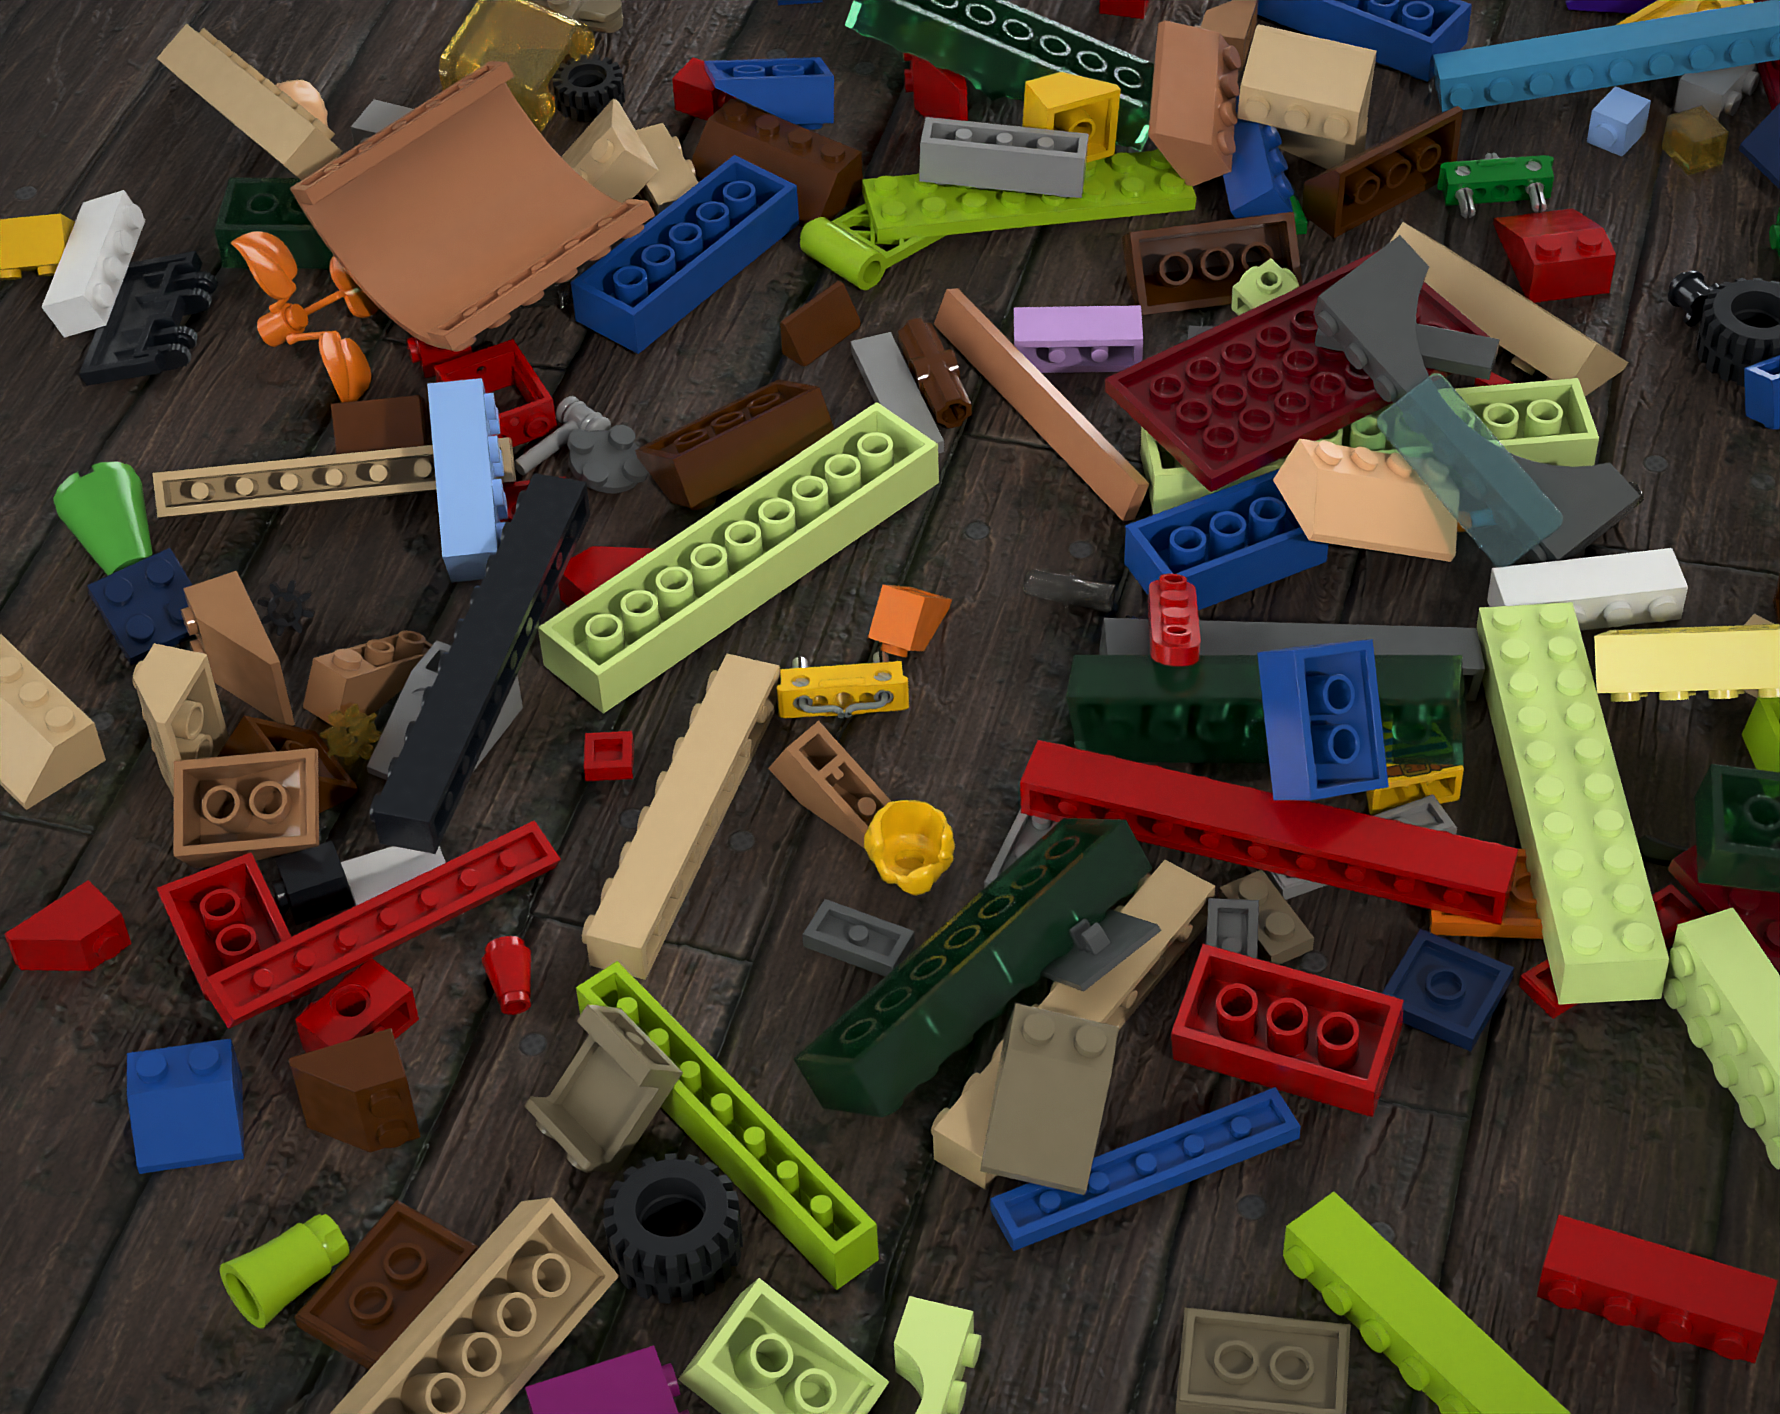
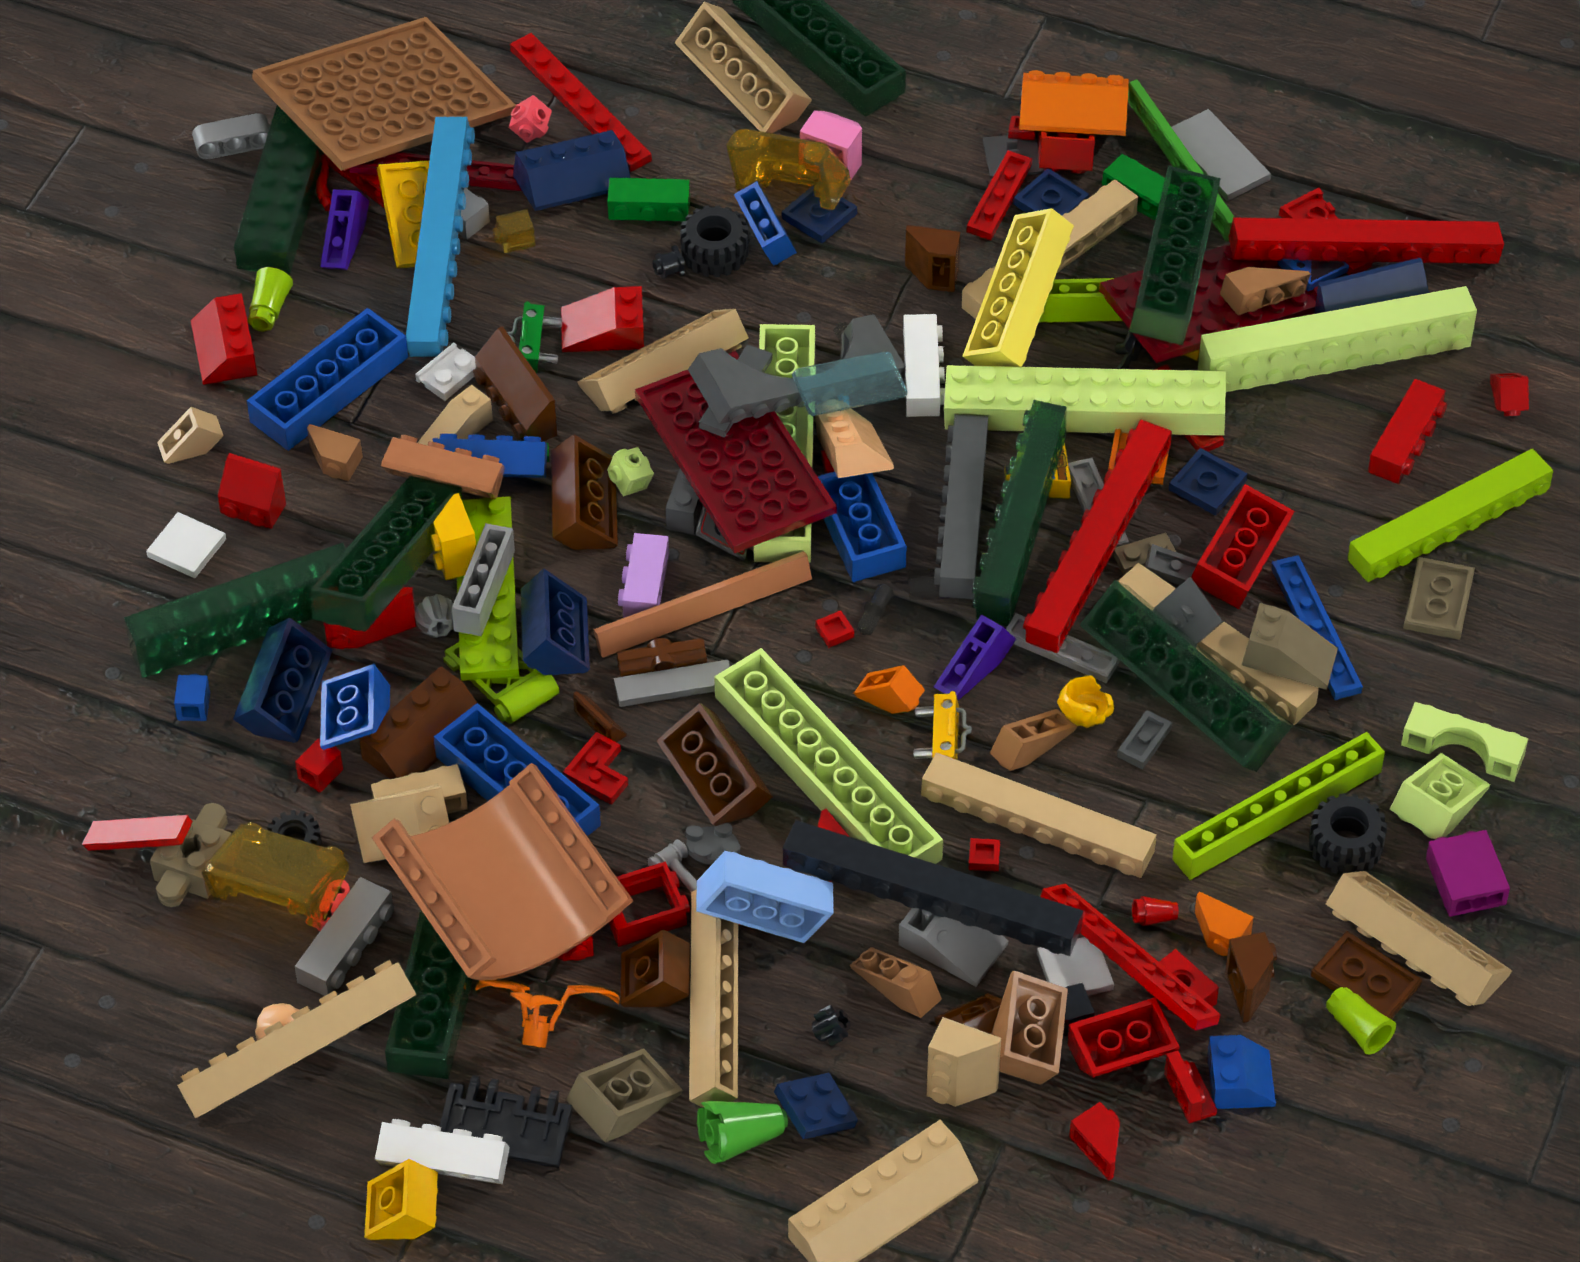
camera: 85 degrees left, 5 degrees up
medium nougat slope [180,571,295,726] -> none
clear yellow gear [320,704,382,766] -> none
dark tan panel [525,1004,683,1173] -> none
red plate [1148,574,1201,666] -> none
tan slope [1237,24,1377,145] -> none
blue slope [1257,639,1389,801] -> none
light blue brick [1587,86,1651,157] -> none
none -> dark blue slope [233,618,333,743]
none -> white plate [415,342,476,401]
none -> dark blue slope [521,568,590,675]
none -> red plate [562,732,629,805]
none -> dark tan slope [566,1048,683,1143]
none -> red plate [815,610,854,648]
none -> dark purple slope [934,614,1016,700]
none -> red bracket [1164,1050,1217,1124]
none -> orange slope [1195,891,1254,956]

